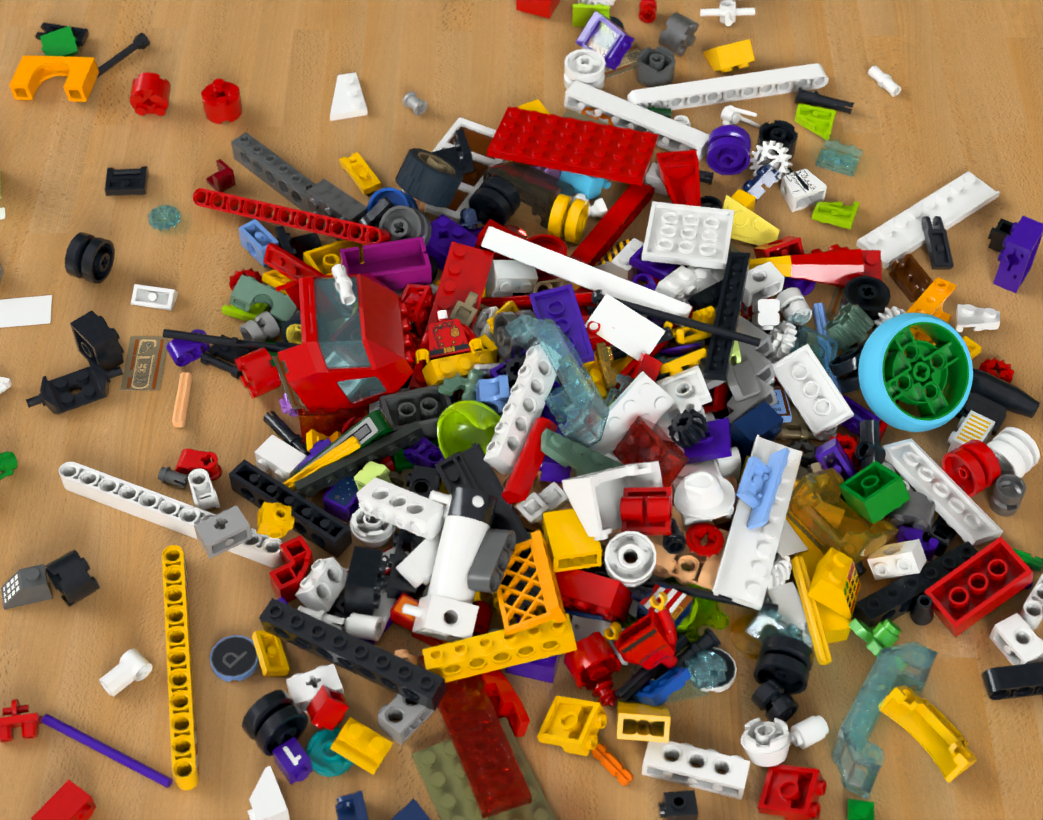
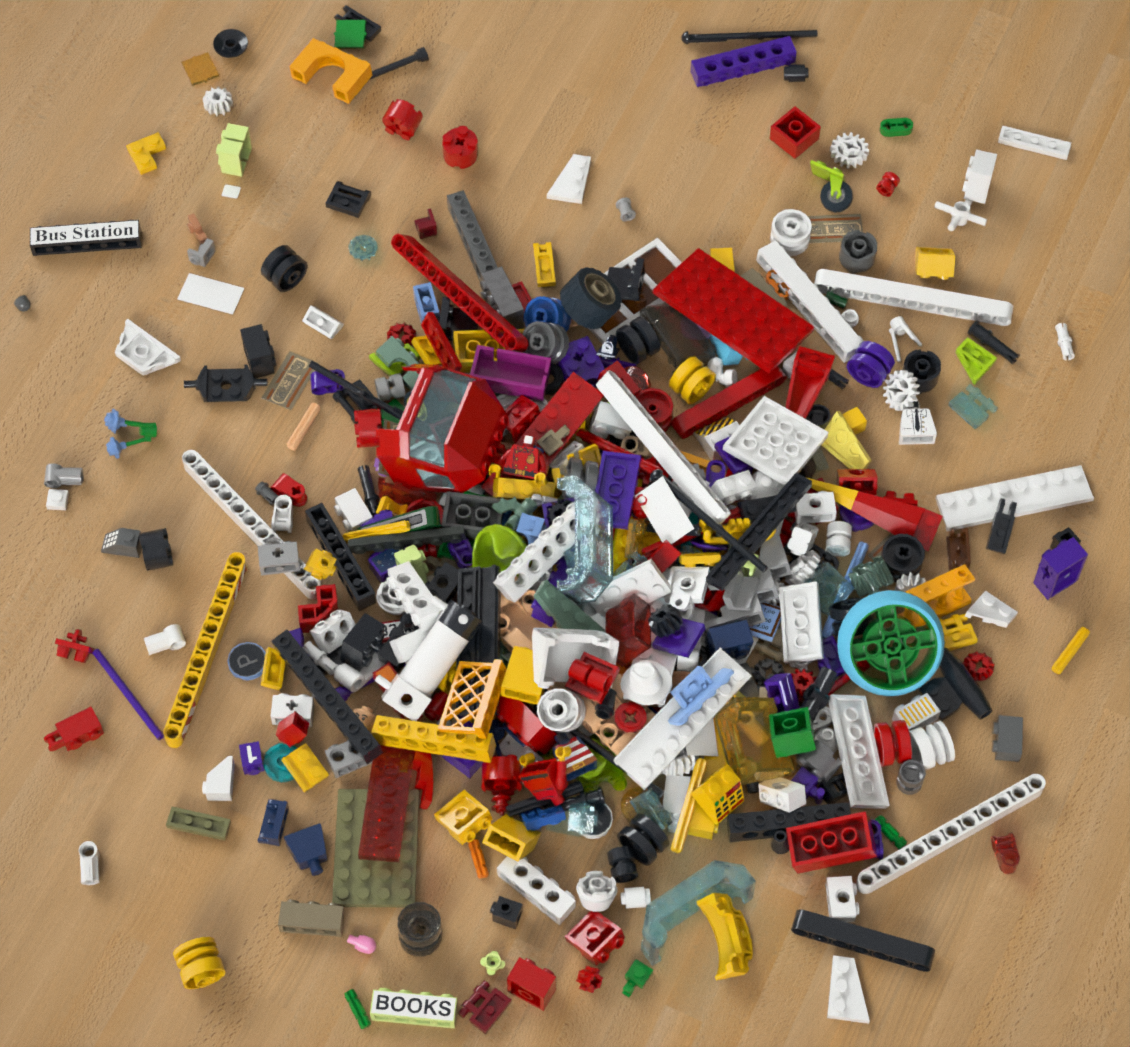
camera: 25 degrees right, 10 degrees up
black wheel [242,690,308,756] -> none
white pin [332,264,356,305] -> none
black piece [359,197,395,231] -> none
dark grey beam [467,528,516,593] -> none
red brick [502,418,558,504] -> none
white slope [516,482,570,524] -> none
dark purple window [575,11,635,70] -> none
flat silver brick [658,12,699,57] -> none
hinge [742,163,780,201] -> none
lime wing [812,202,860,229] -> none
bright green plant [848,618,907,668] -> none

